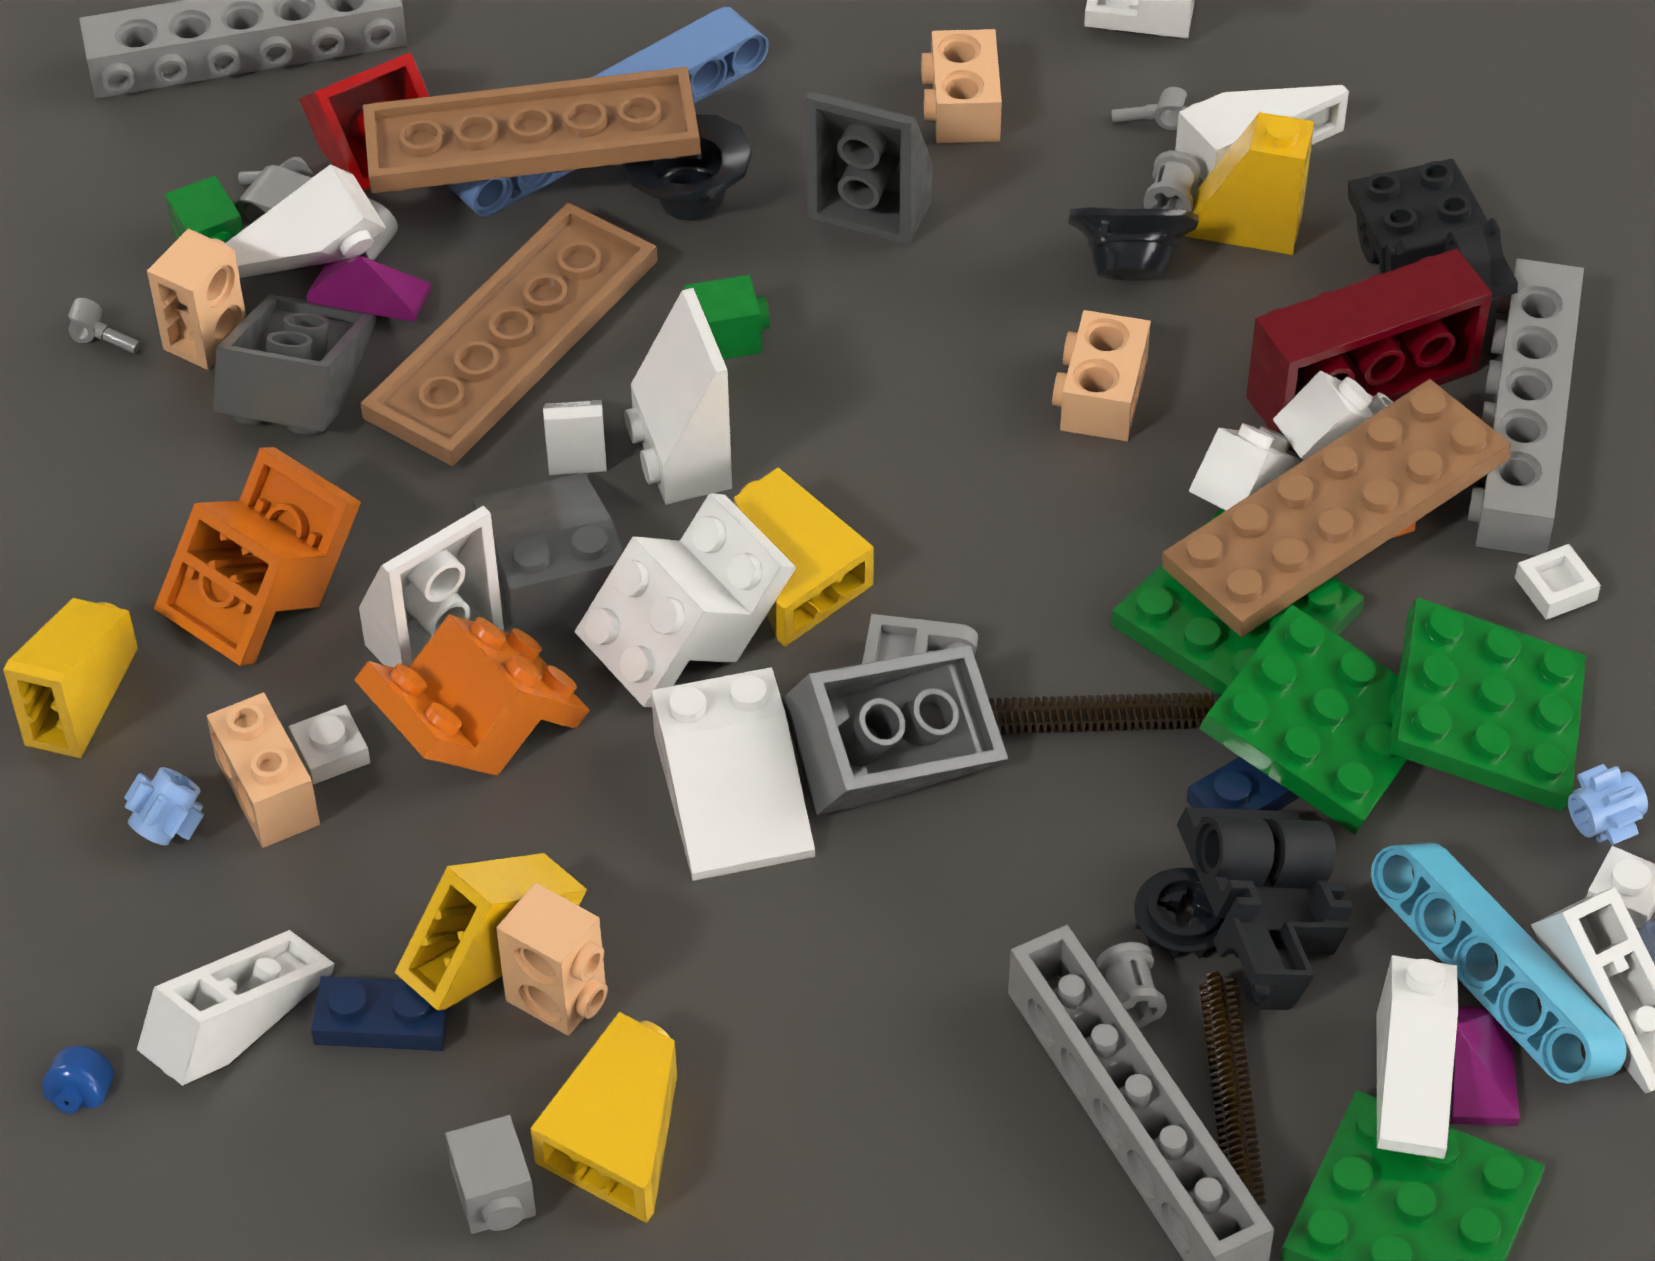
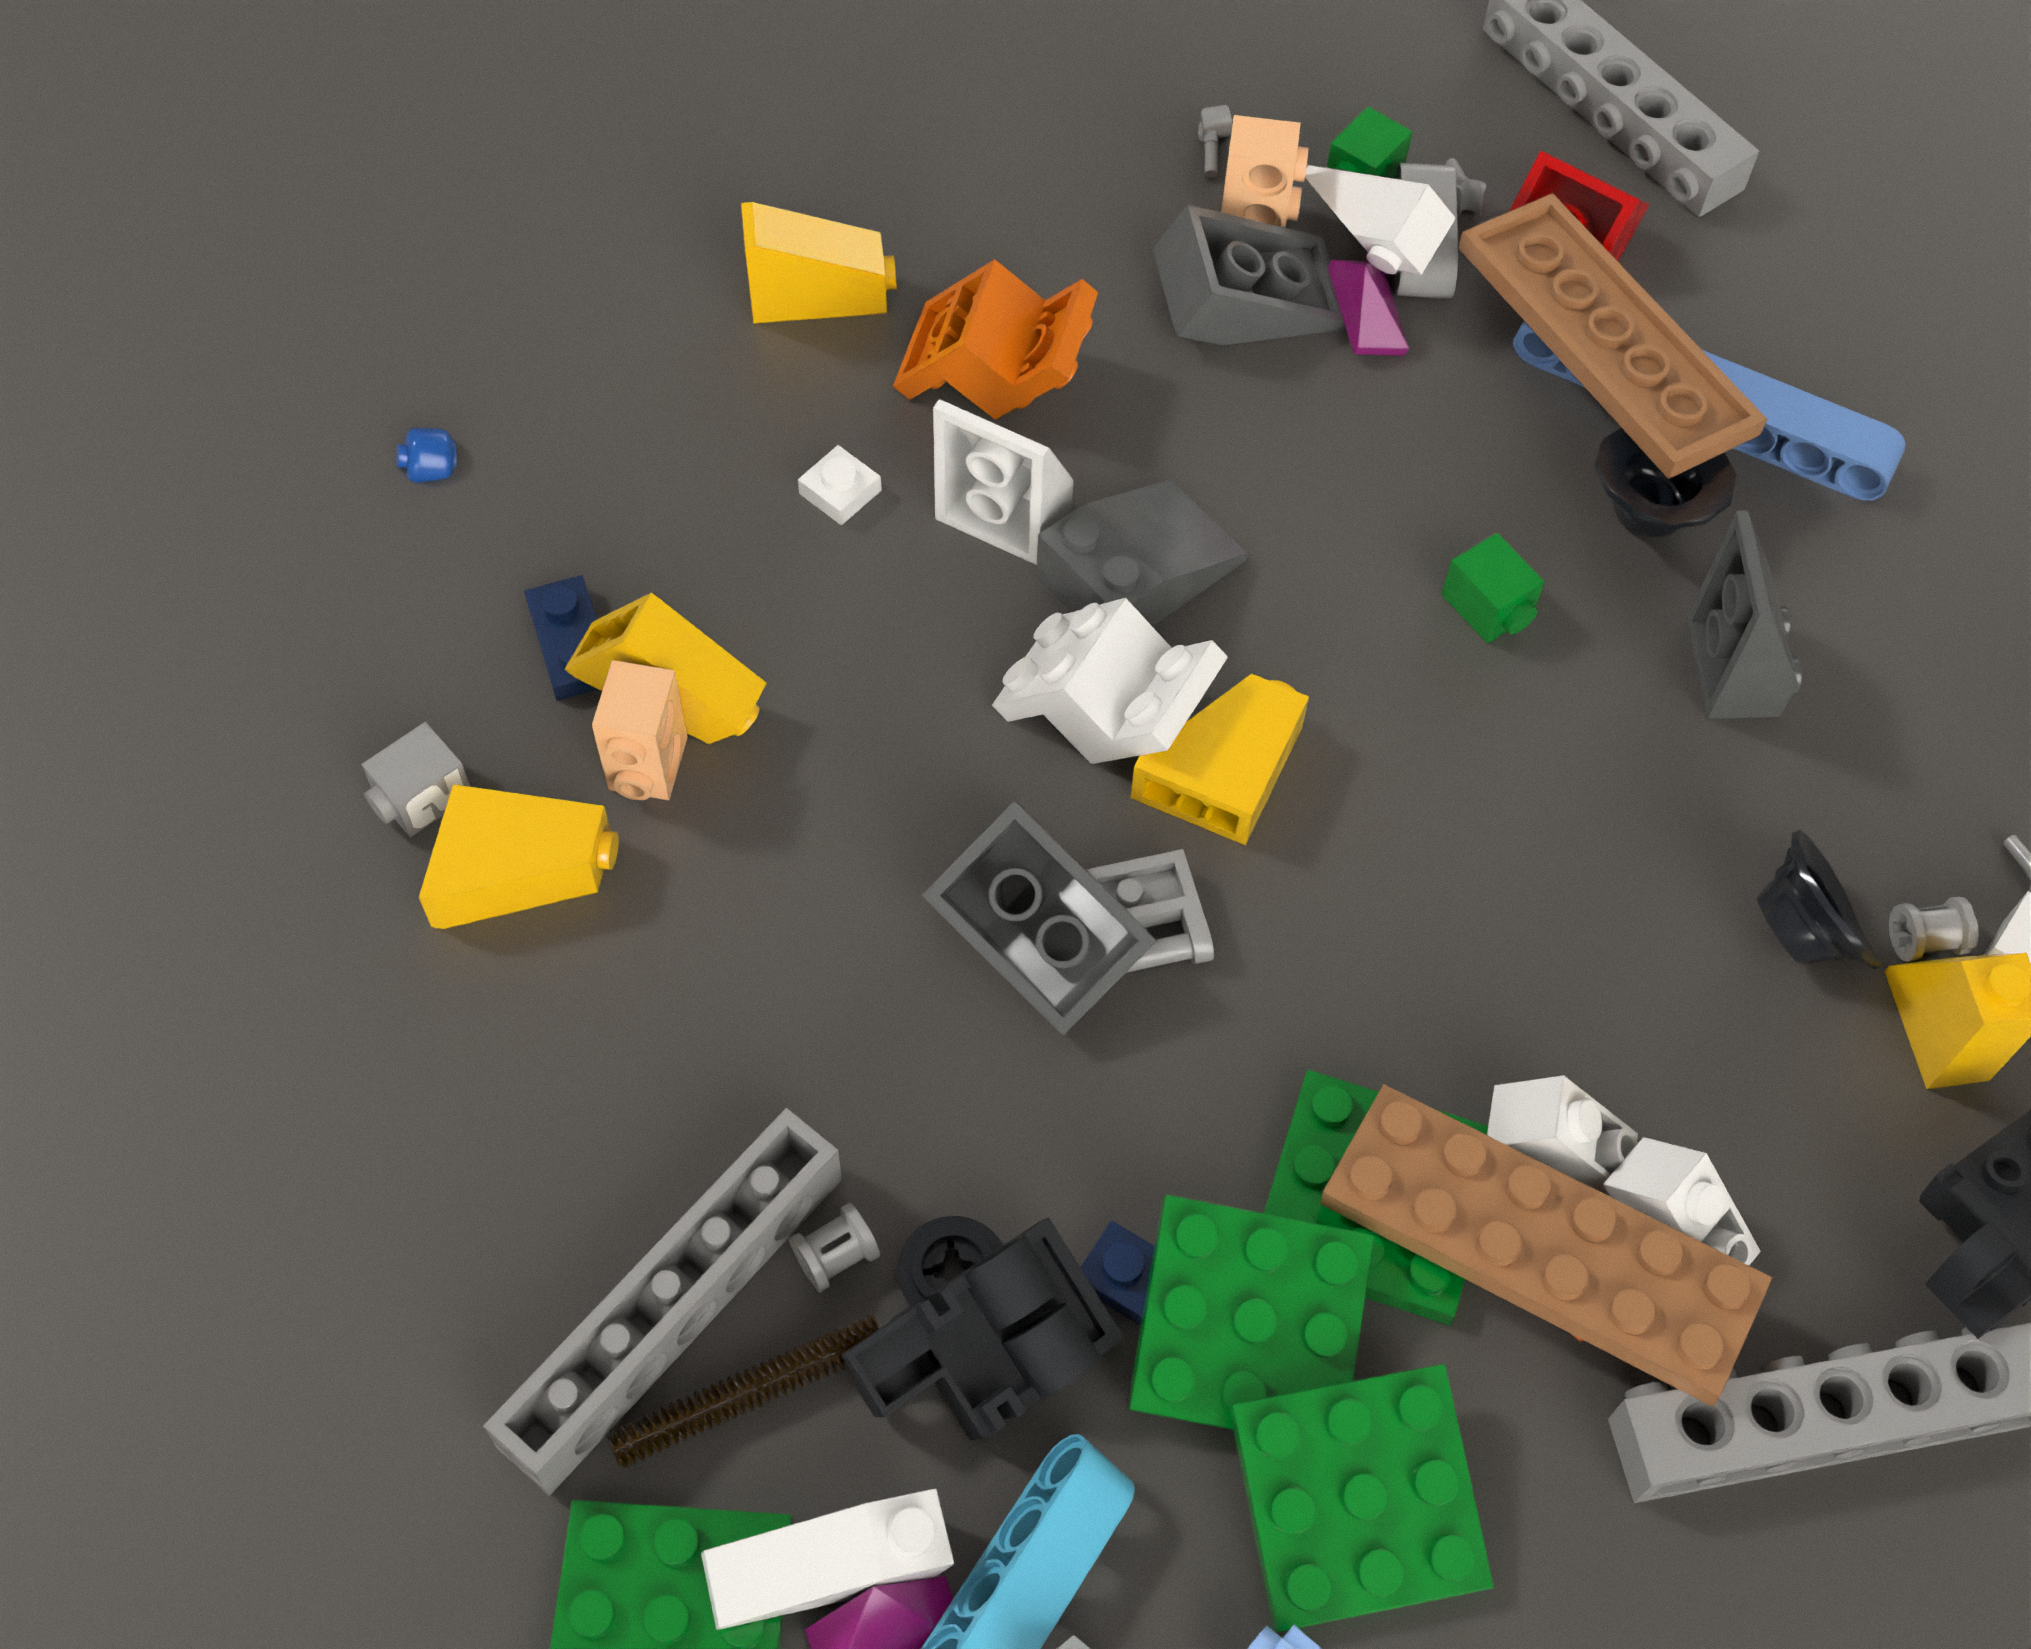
camera: 65 degrees right, 10 degrees up
light blue gear [124,767,204,846] -> none
white slope [137,930,335,1086] -> none
light nougat brick [206,692,320,848] -> none
orange bracket [354,614,590,776] -> none
medium nougat plate [360,202,658,467] -> none
white slope [543,400,607,475] -> none
white slope [624,288,732,505] -> none
white slope [651,667,815,881] -> none
light nougat brick [921,29,1002,143] -> none
dark brown axle [989,692,1214,734] -> none
light nougat brick [1052,310,1151,442] -> none
dark red brick [1246,248,1492,435] -> none
white plate [1515,544,1601,620] -> none

